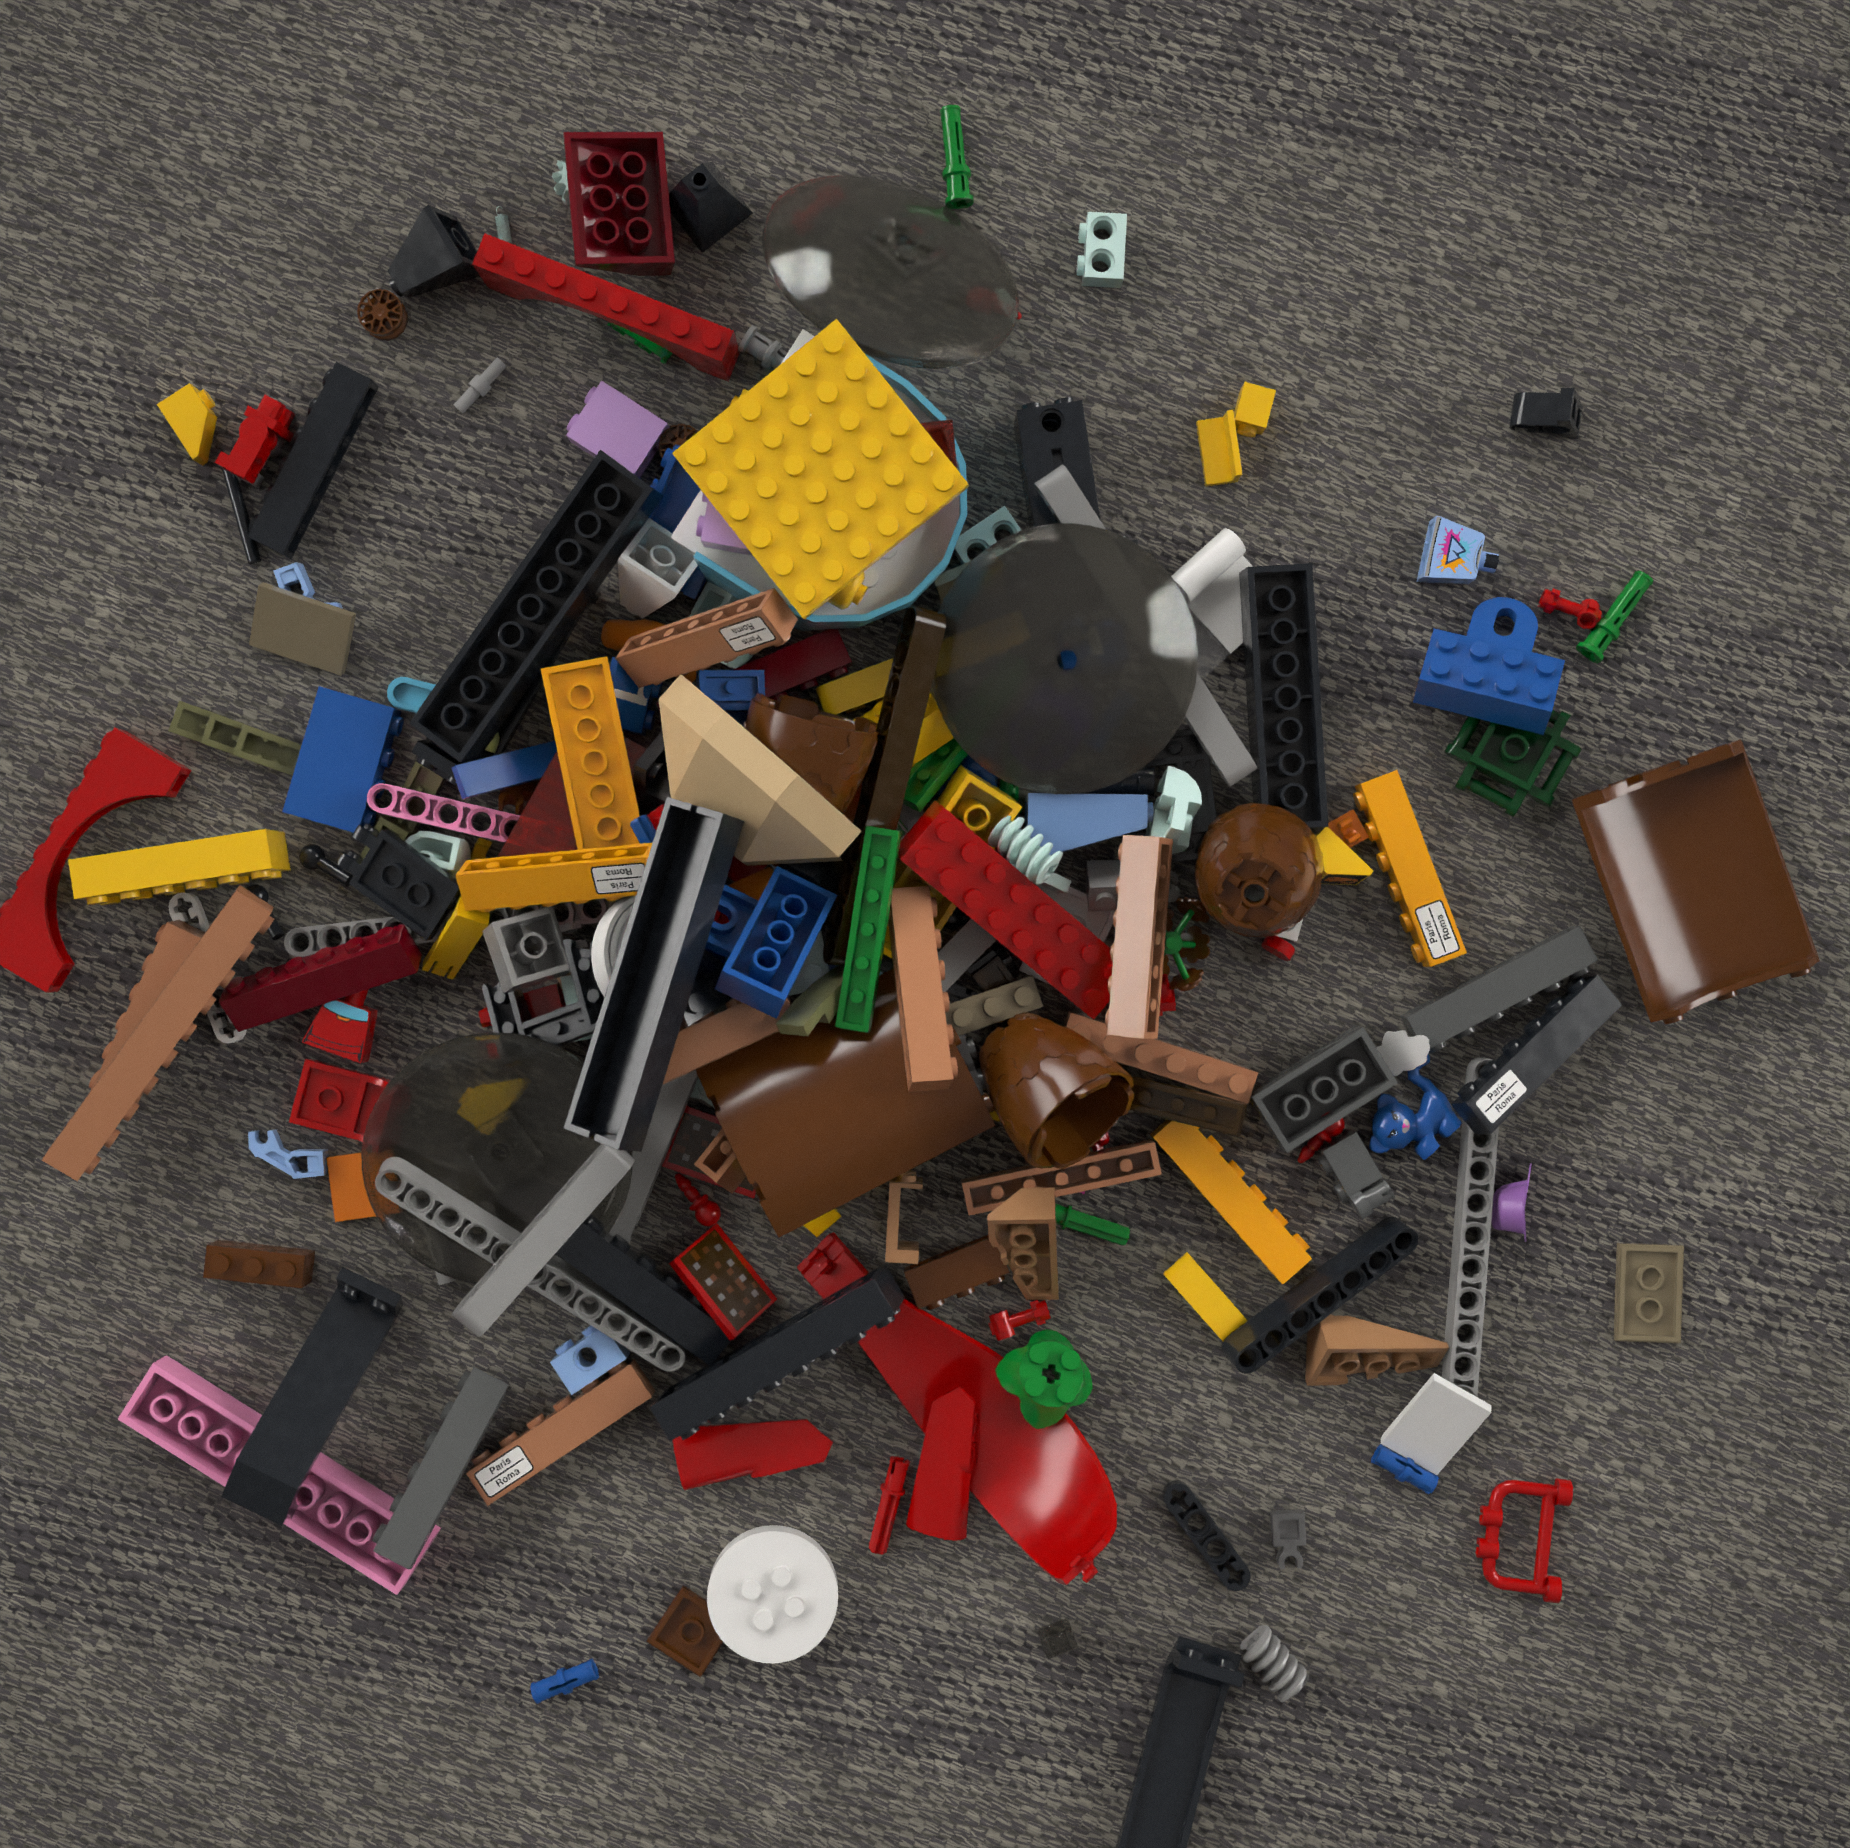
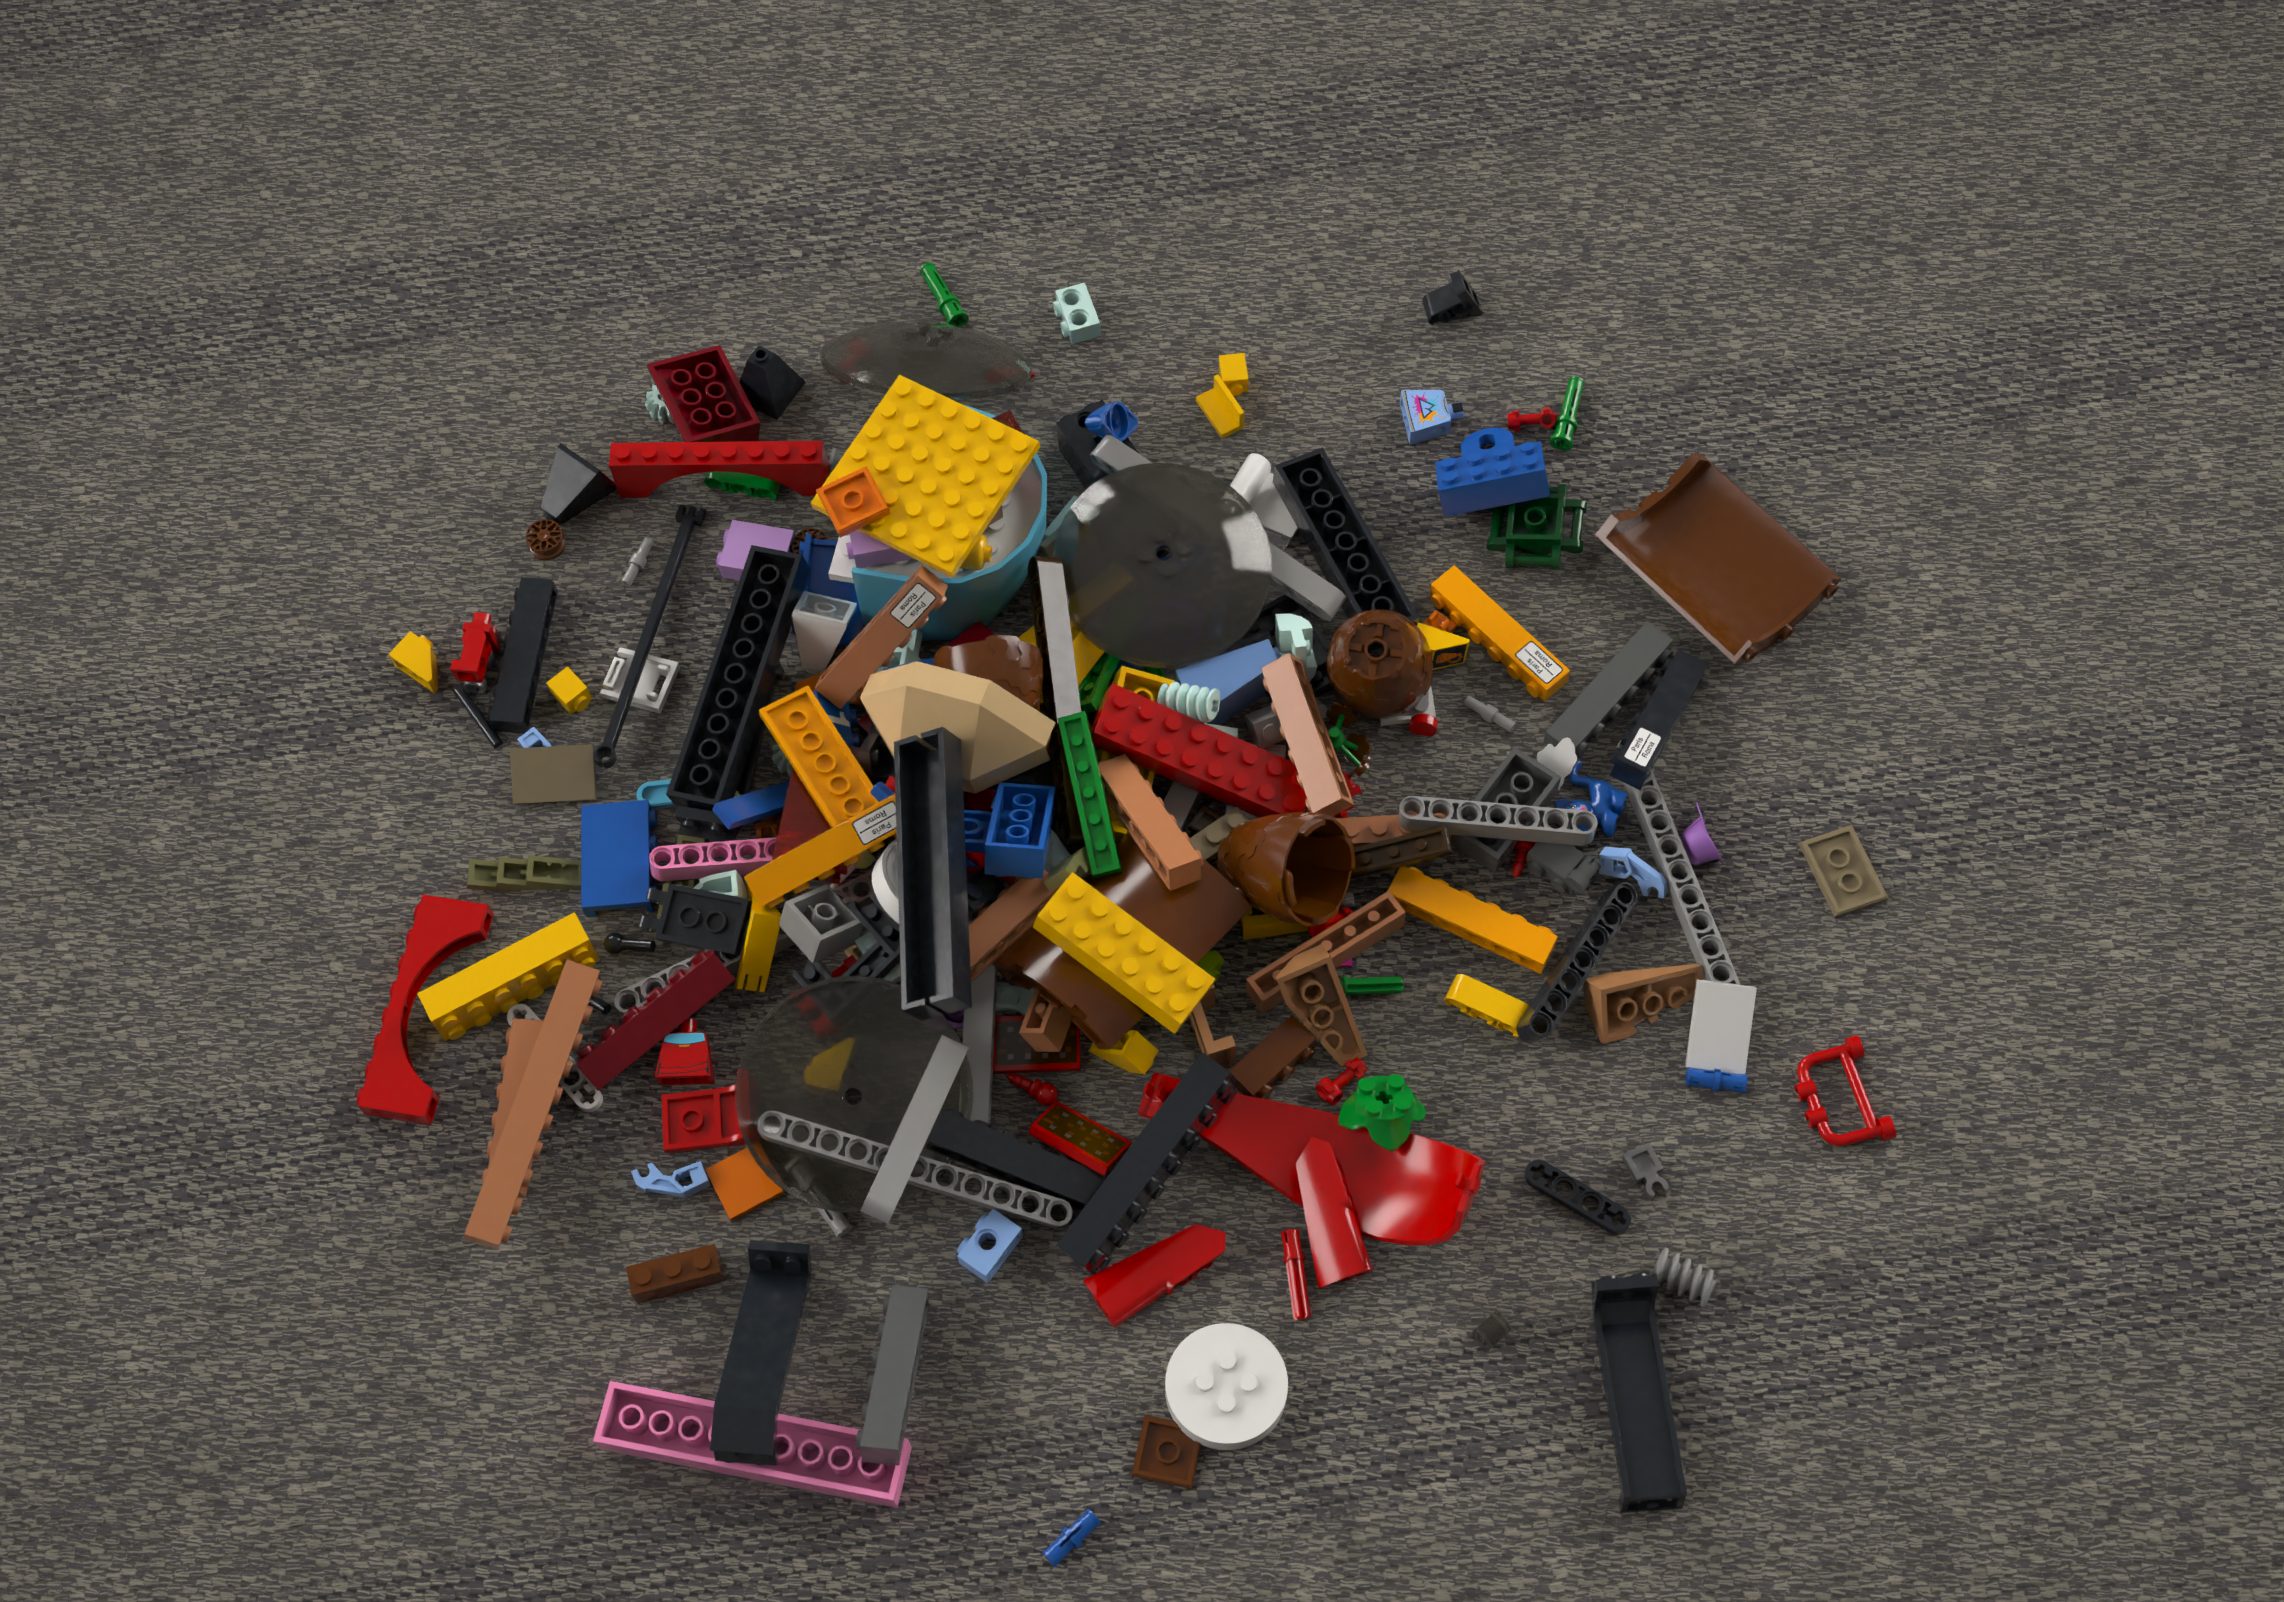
camera: 10 degrees left, 25 degrees down
nougat brick [466,1359,655,1506] -> none
none -> yellow brick [546,666,592,715]
none -> black hinge [593,504,707,769]
none -> white container [599,648,680,714]
none -> orange tile [816,466,891,538]
none -> yellow brick [1033,872,1215,1034]
none -> blue hat [1085,401,1138,441]
none -> light grey beam [1398,796,1598,846]
none -> light grey bar [1464,696,1516,732]
none -> light blue piece [1599,847,1667,899]

